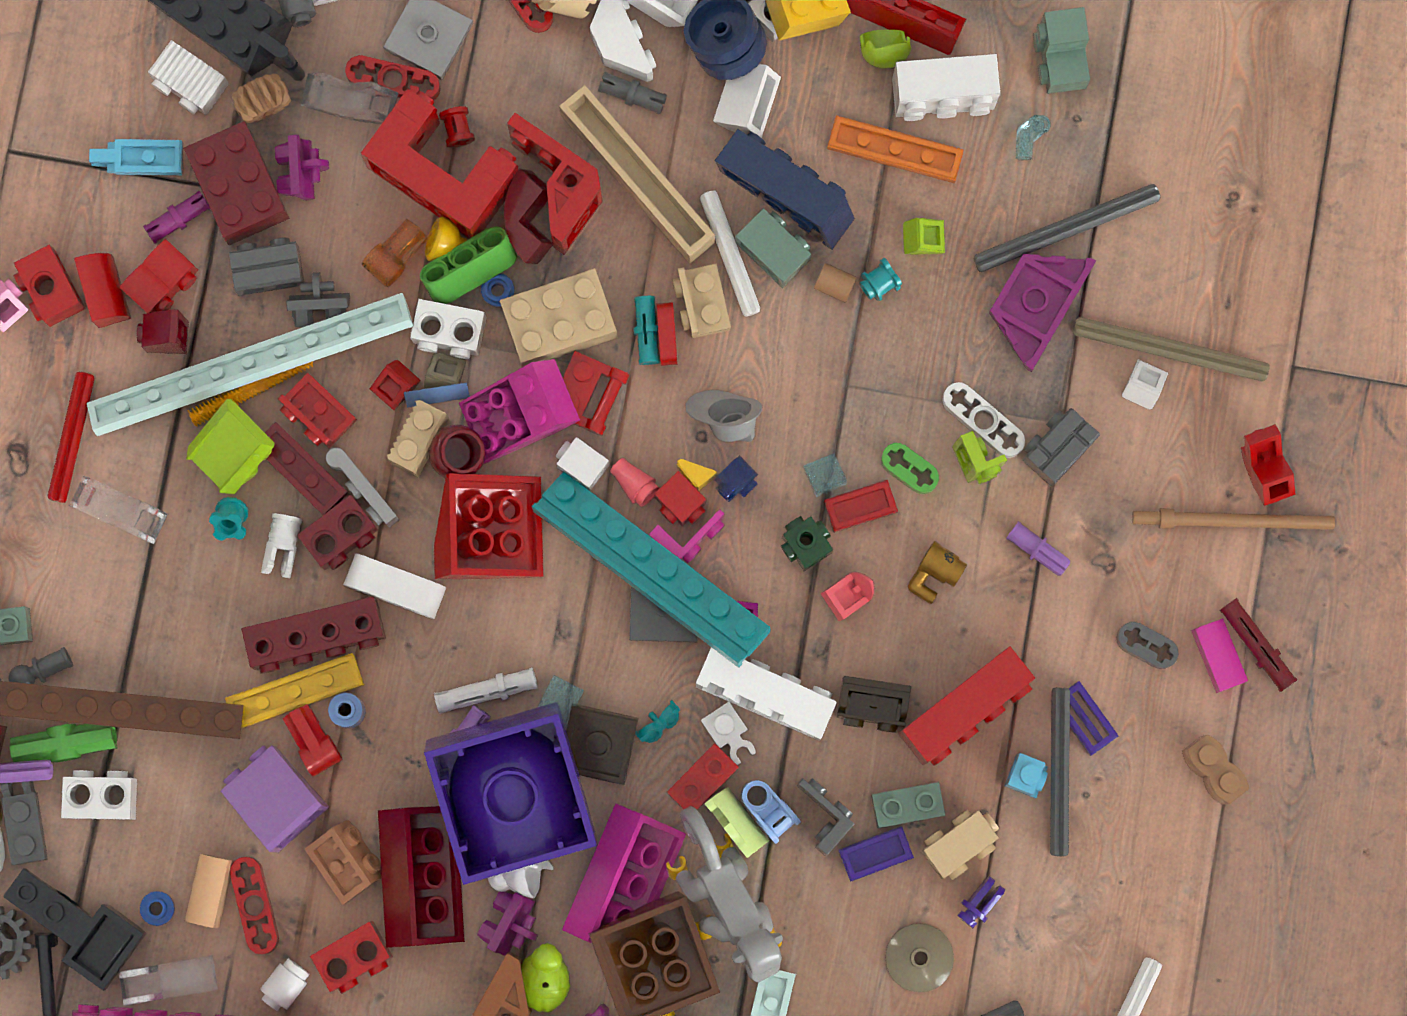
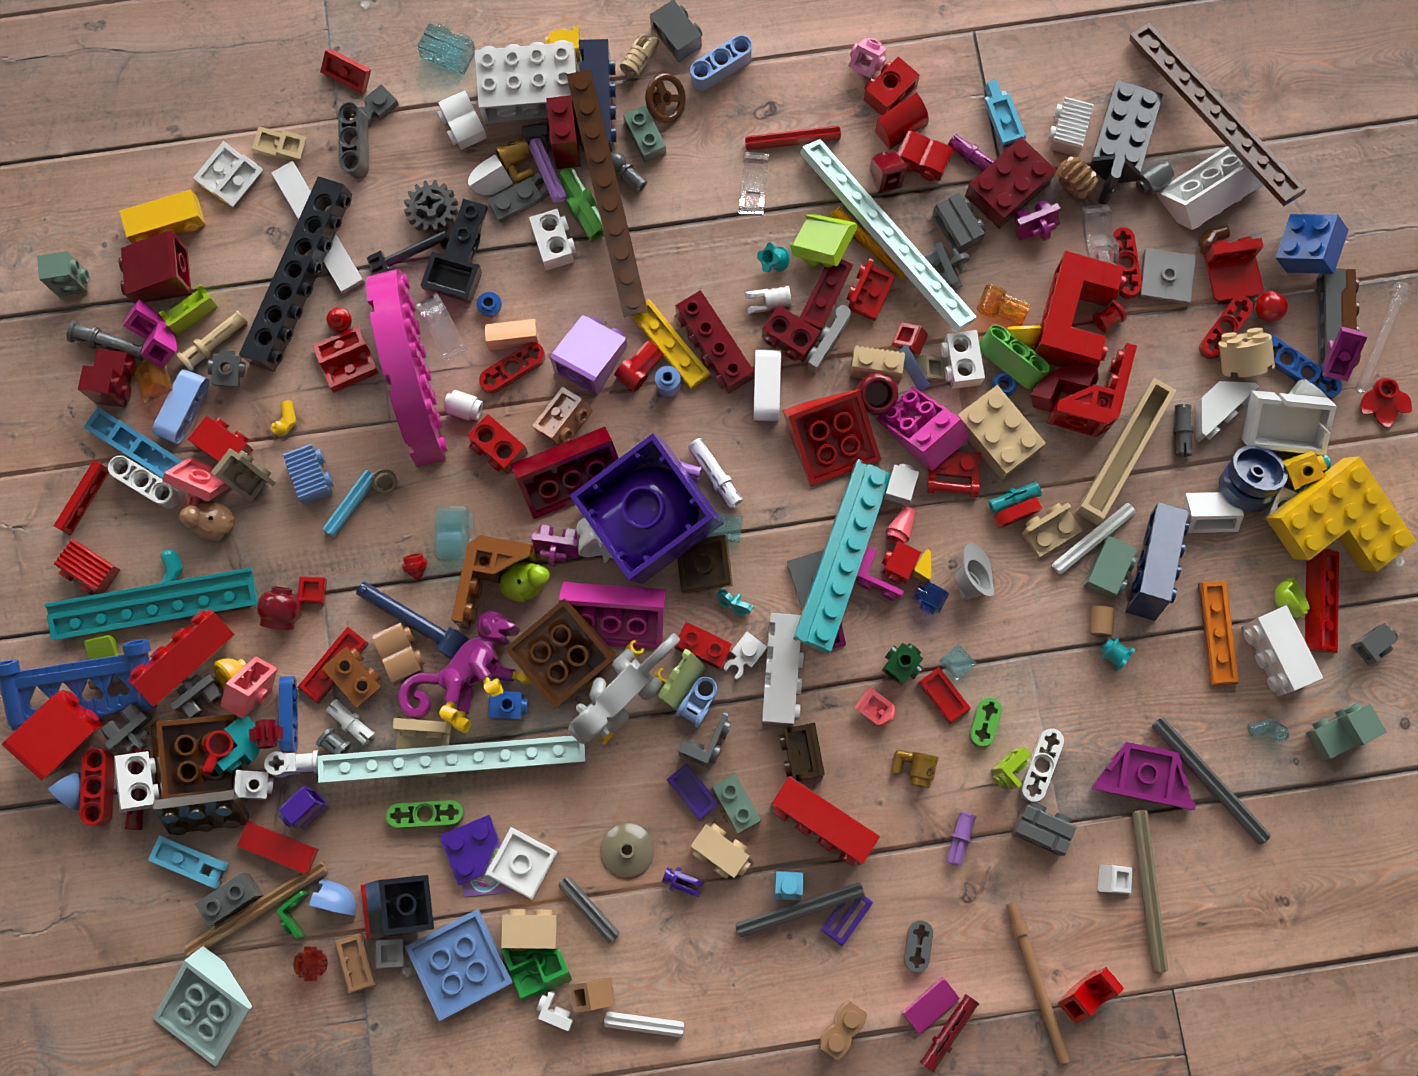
camera: 75 degrees right, 5 degrees down
lime slope [903,218,945,255] -> none

